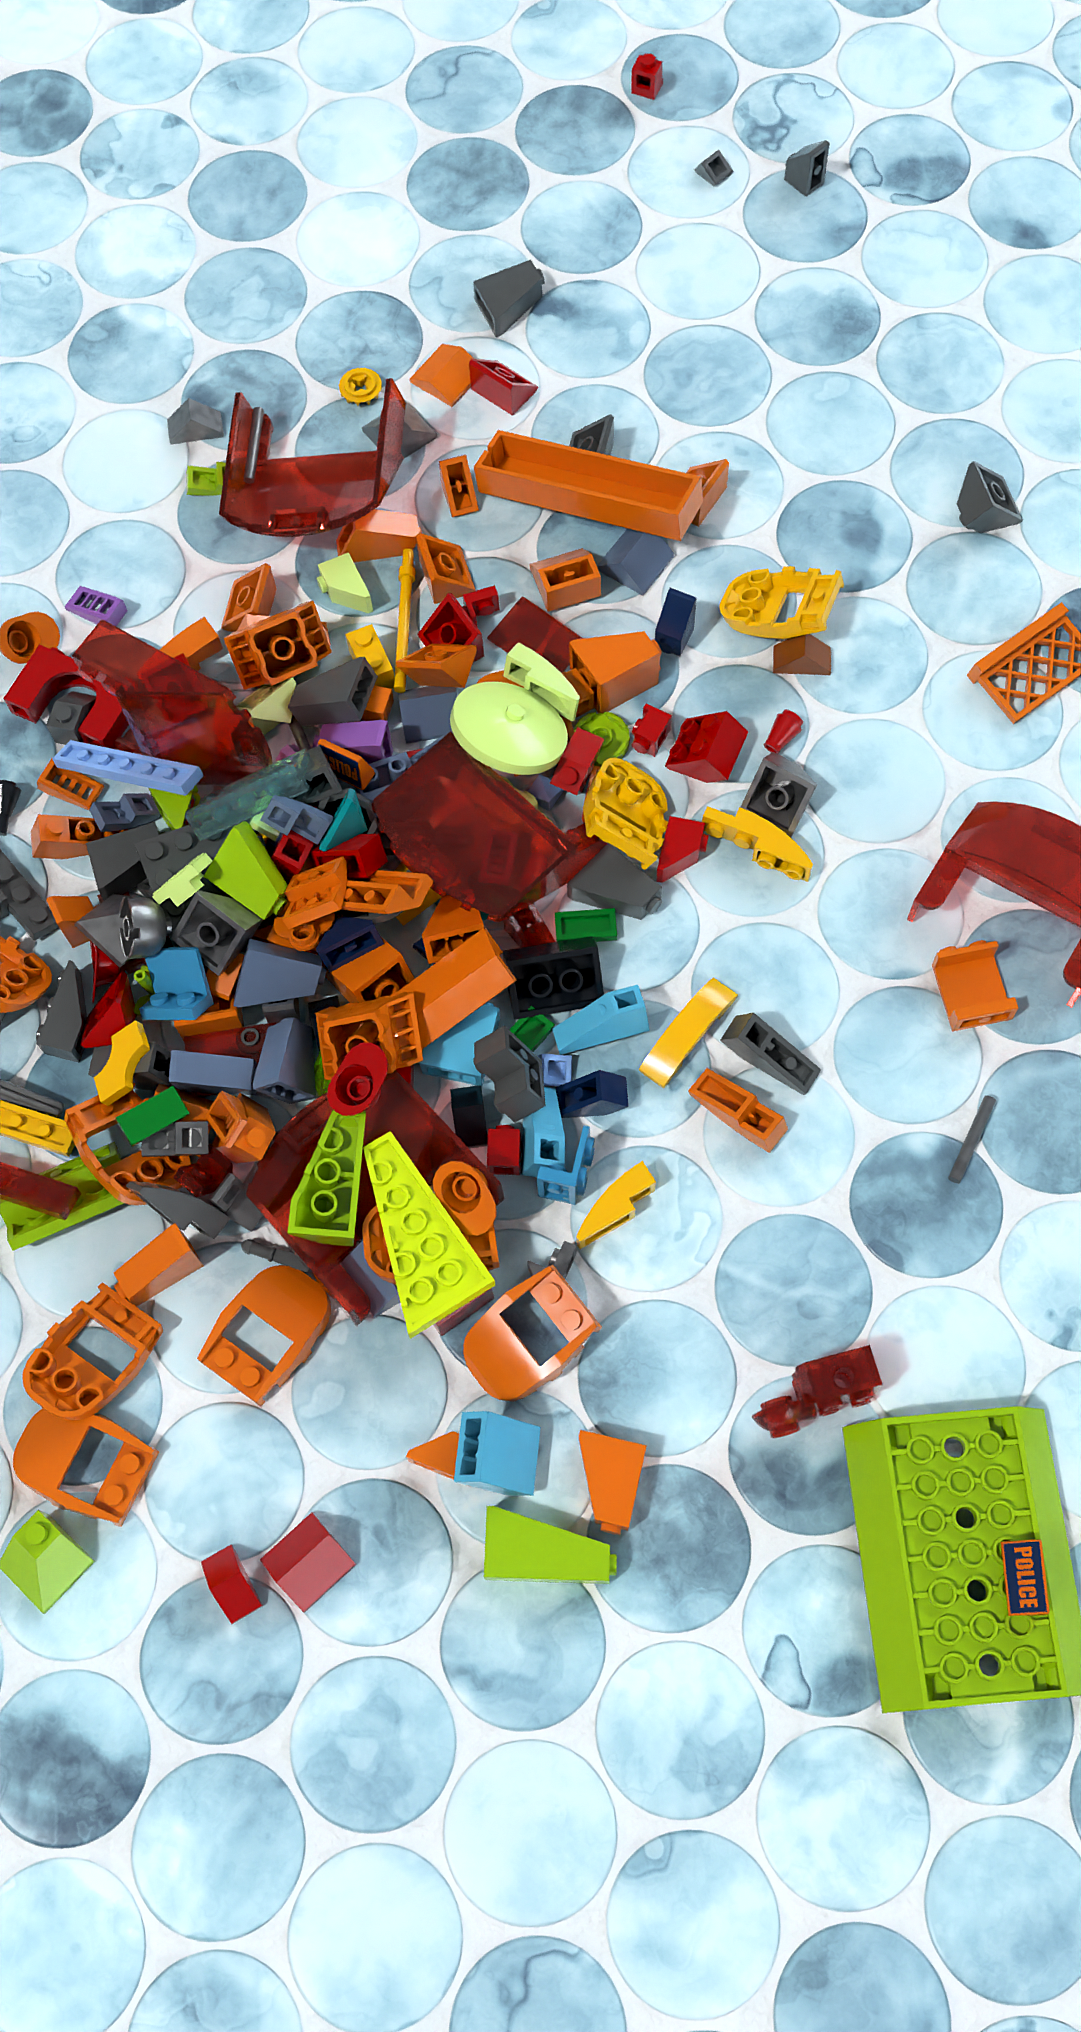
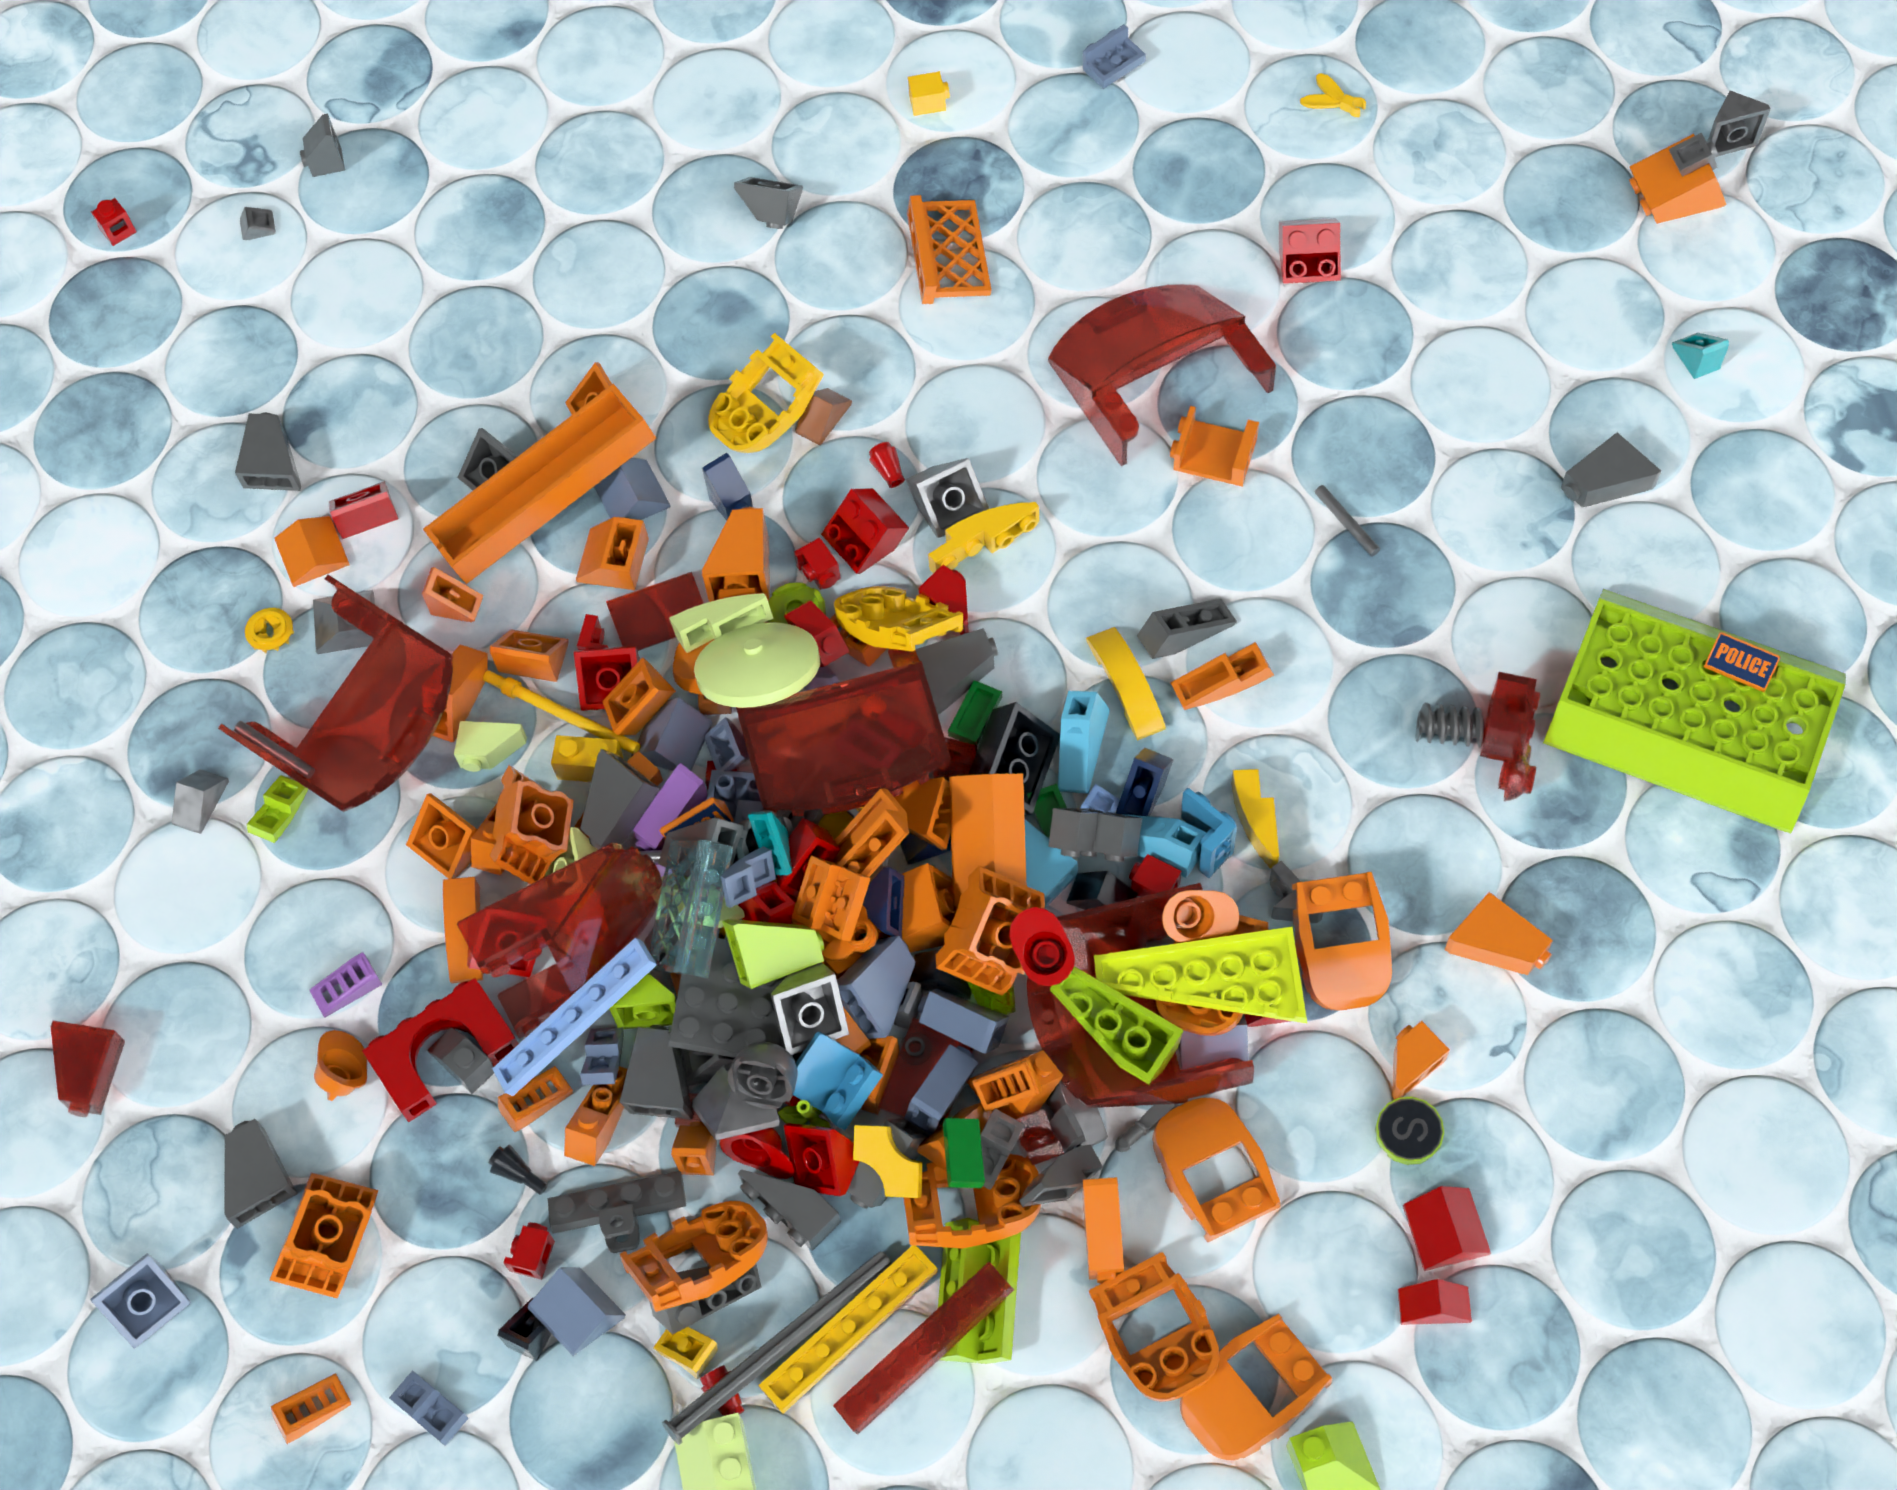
camera: 60 degrees left, 5 degrees down
yellowish green plate [152,853,213,907] -> none
medium azure brick [454,1411,541,1496] -> none
lime slope [484,1506,617,1584] -> none
none -> black tile [1375,1097,1444,1165]
none -> dark grey piece [1415,702,1484,748]

